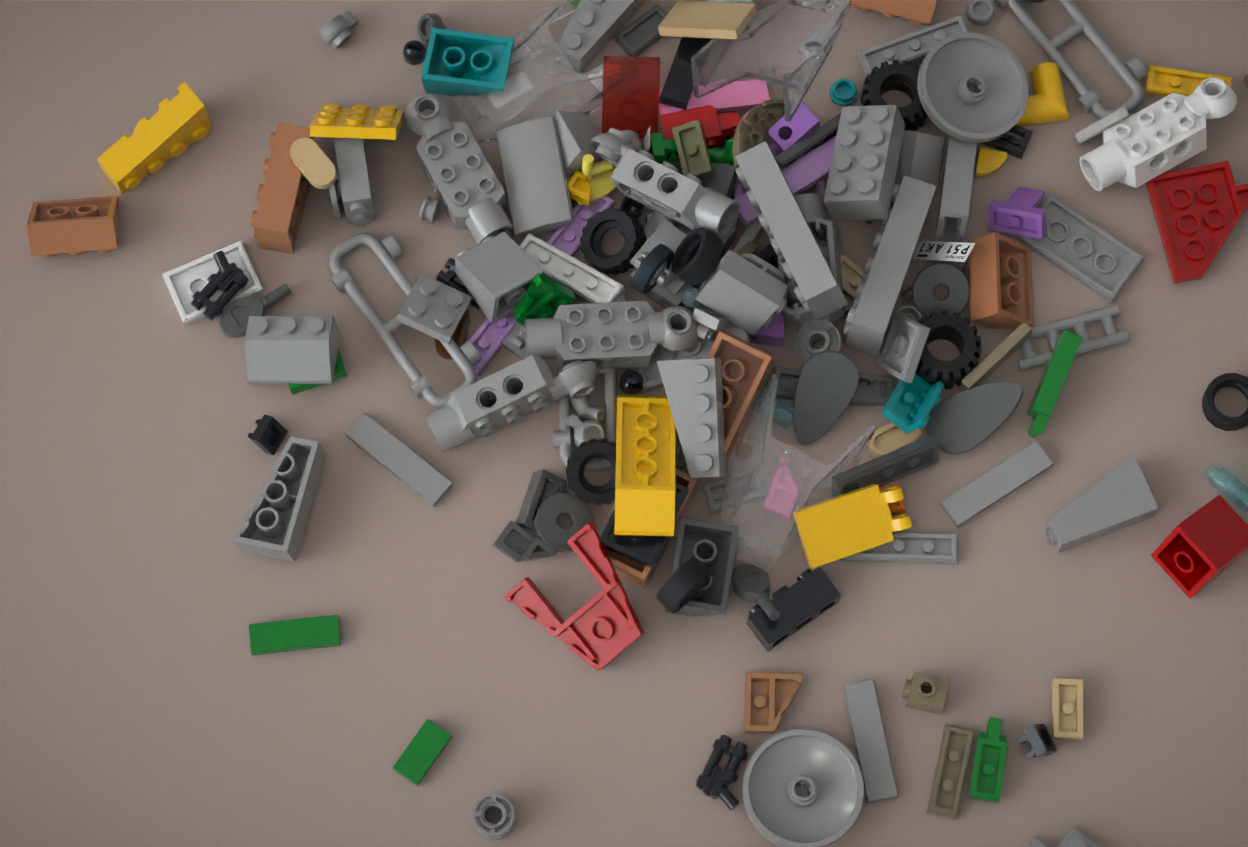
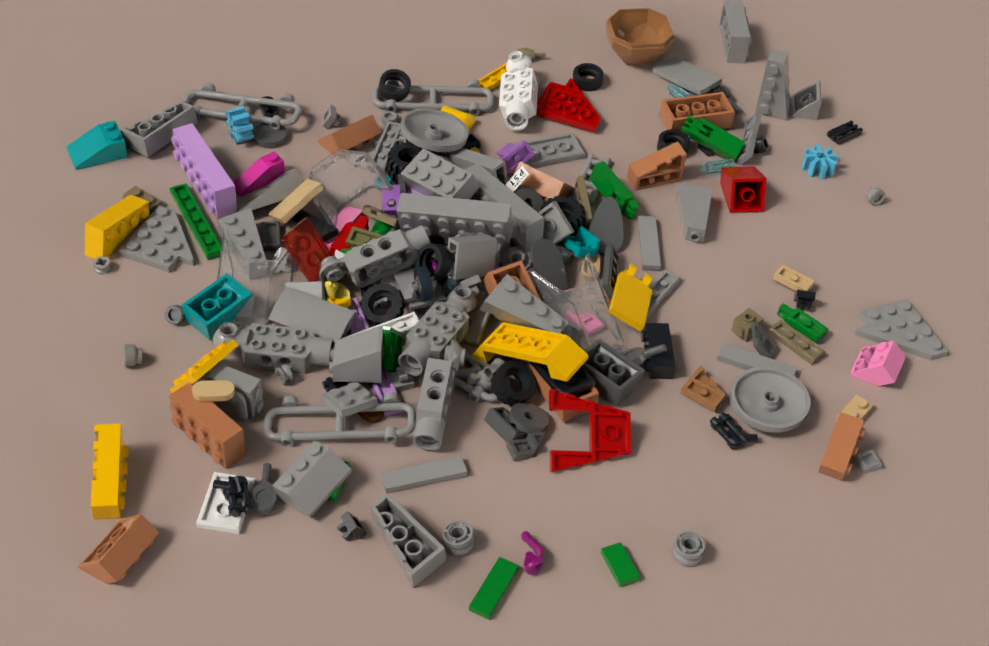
camera: 60 degrees left, 25 degrees down
black hinge [403,40,426,65] -> none
black hinge [619,369,644,394] -> none
black tyre [656,557,712,614] -> none
light grey tile [1074,106,1129,144] -> none
none -> light grey wheel [442,520,474,556]
none -> magenta piece [521,531,545,575]
none -> nougat wedge [627,142,687,191]
none -> dark grey tile [751,321,778,358]

